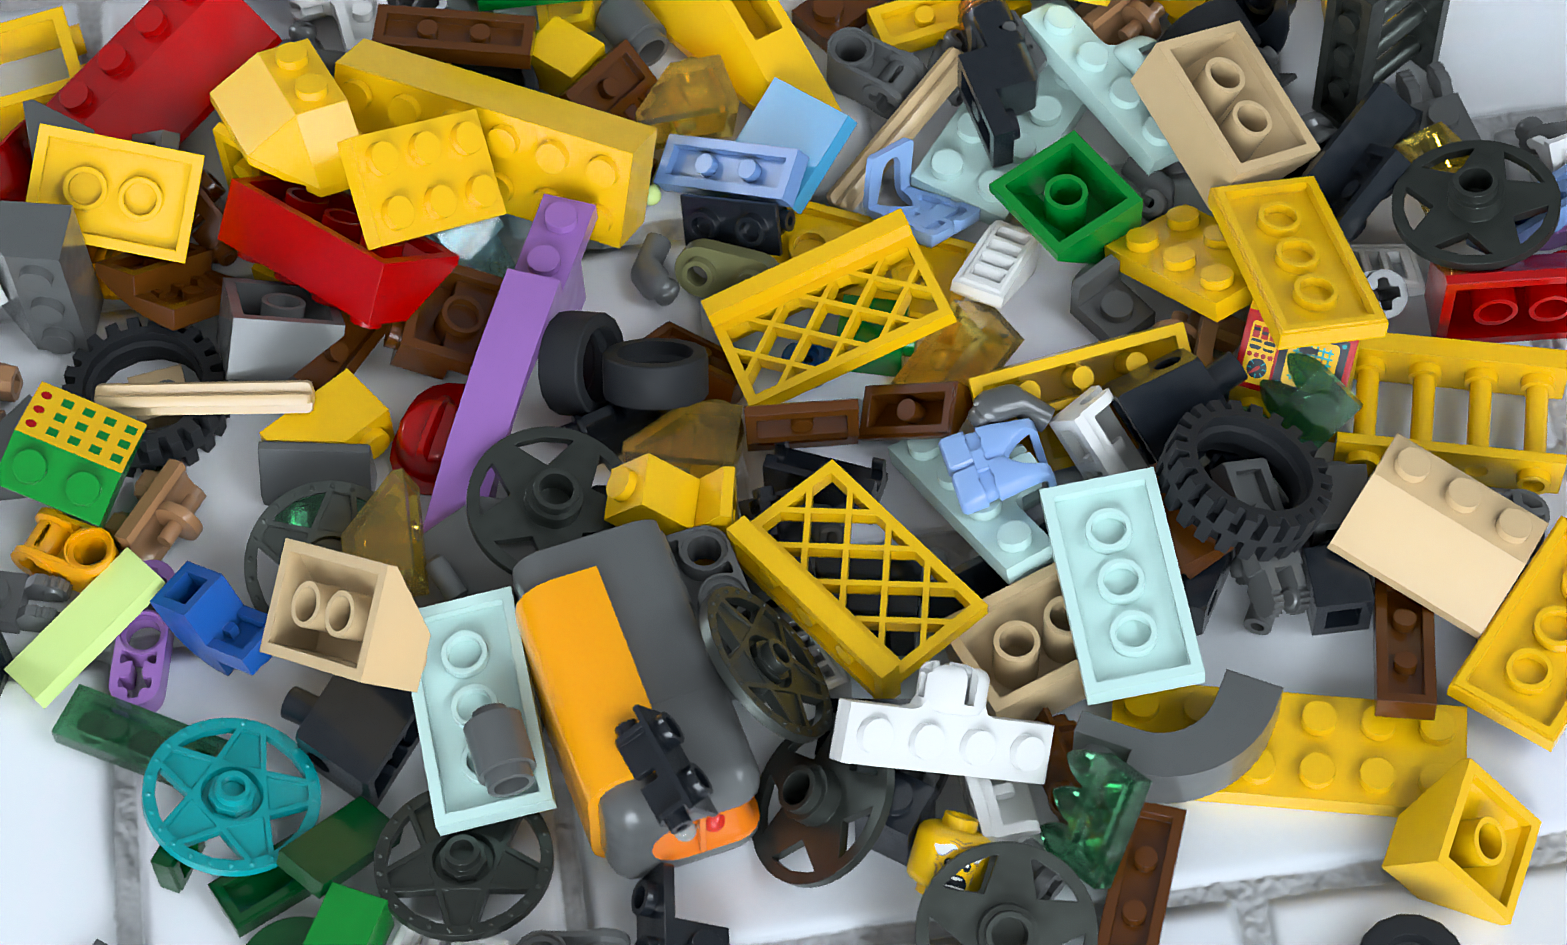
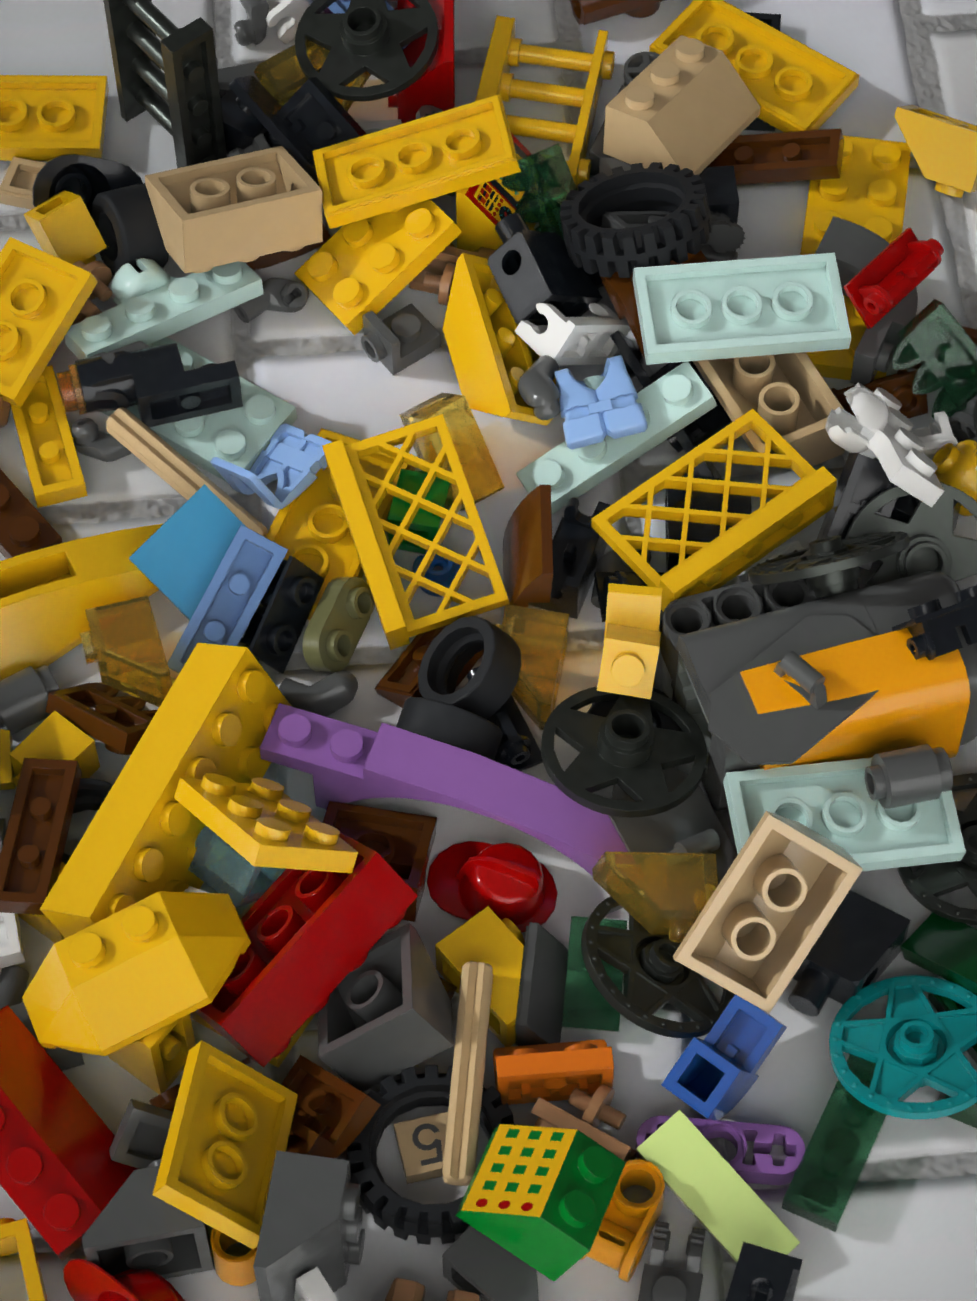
camera: 90 degrees left, 0 degrees up
dark grey piece [827,27,928,119] -> none
reddish brown slope [858,381,974,441] -> none
white slope [950,220,1042,309] -> none
green slope [989,130,1143,264] -> none
none -> orange bracket [493,1039,614,1105]
none -> dark grey shield [708,614,878,765]
none -> red hinge [843,228,944,329]

